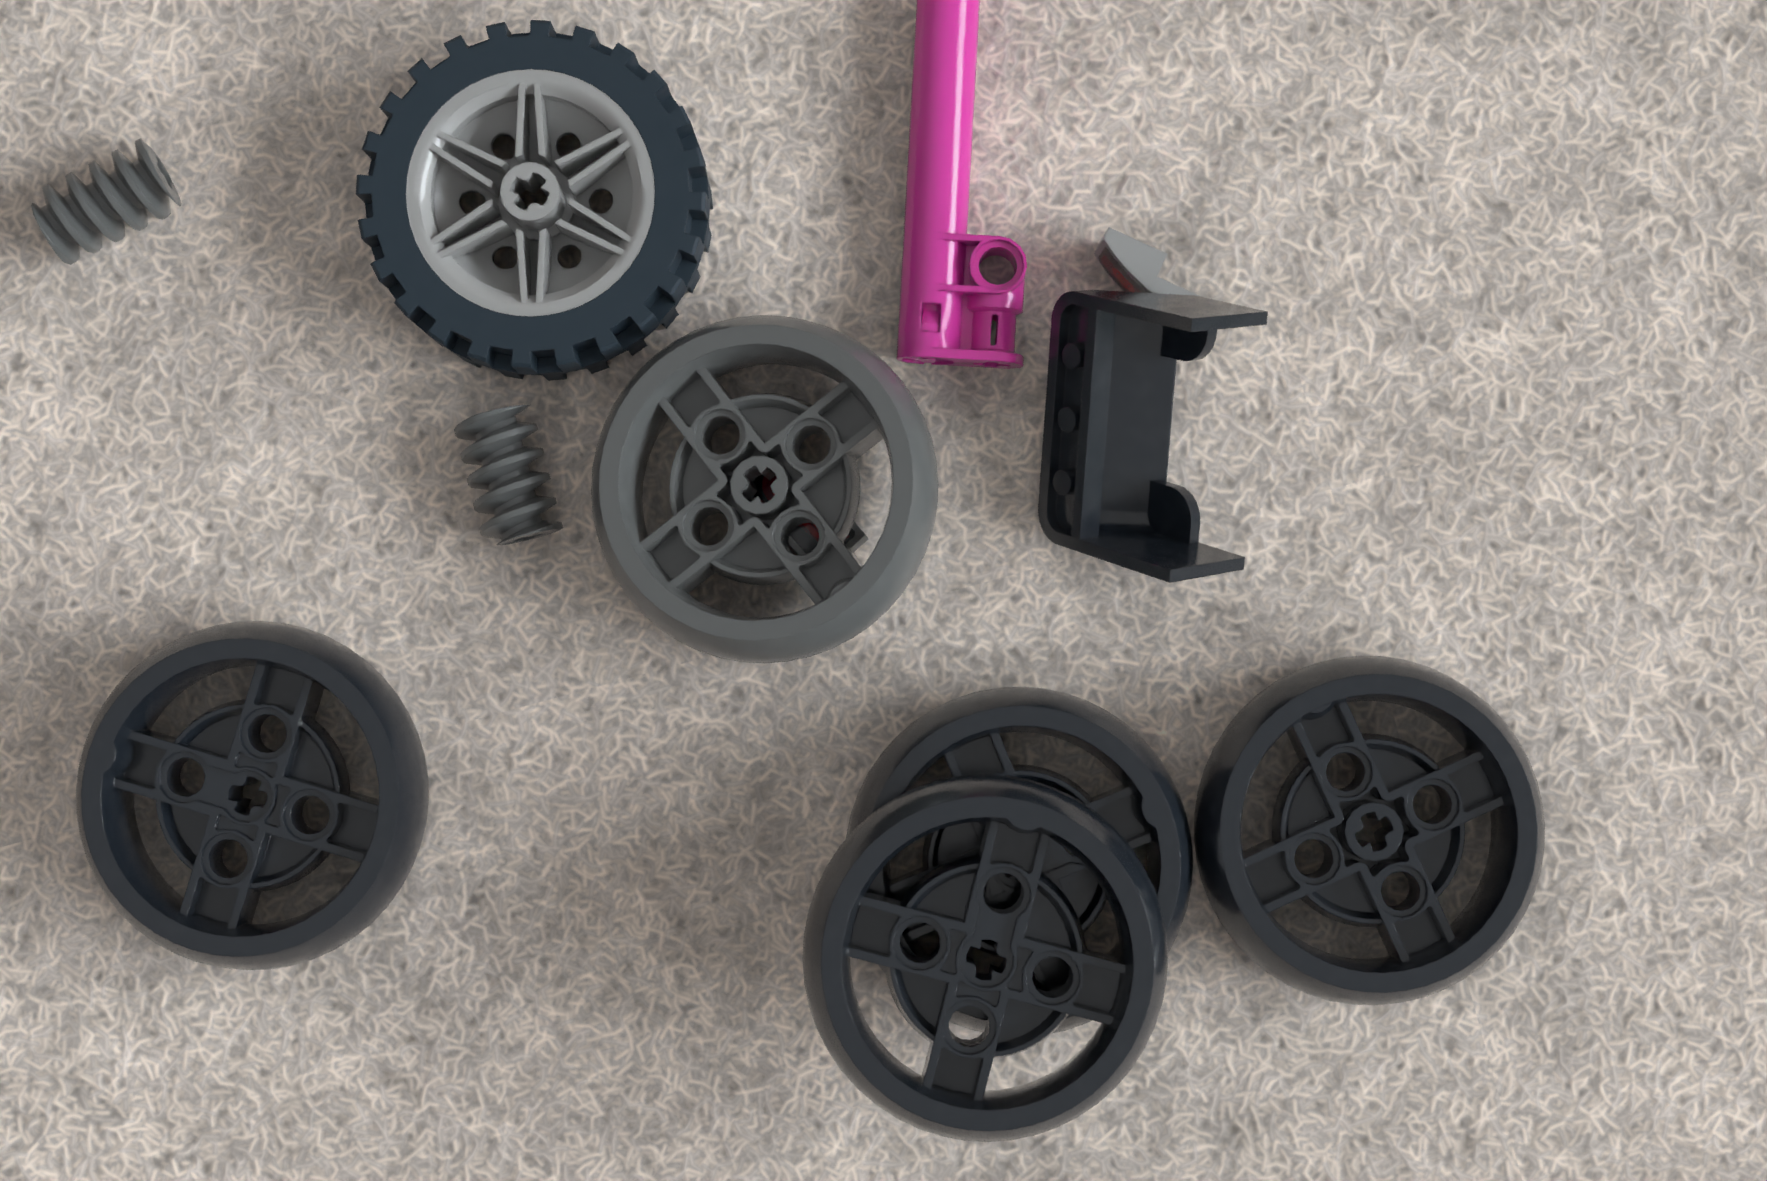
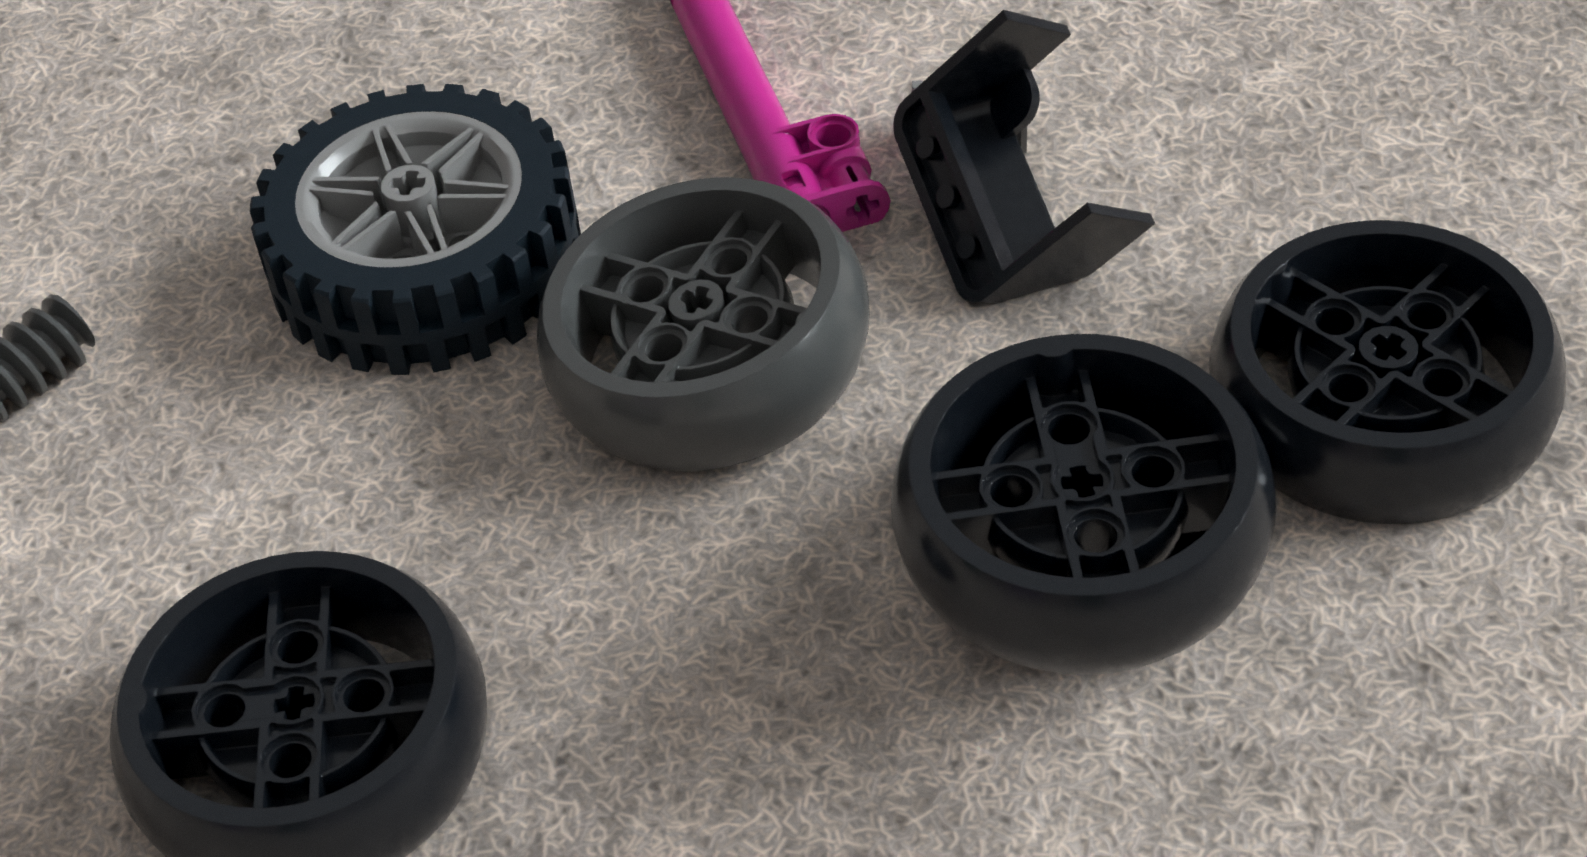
camera: 15 degrees left, 40 degrees down
dark grey piece [454,405,563,545] -> none

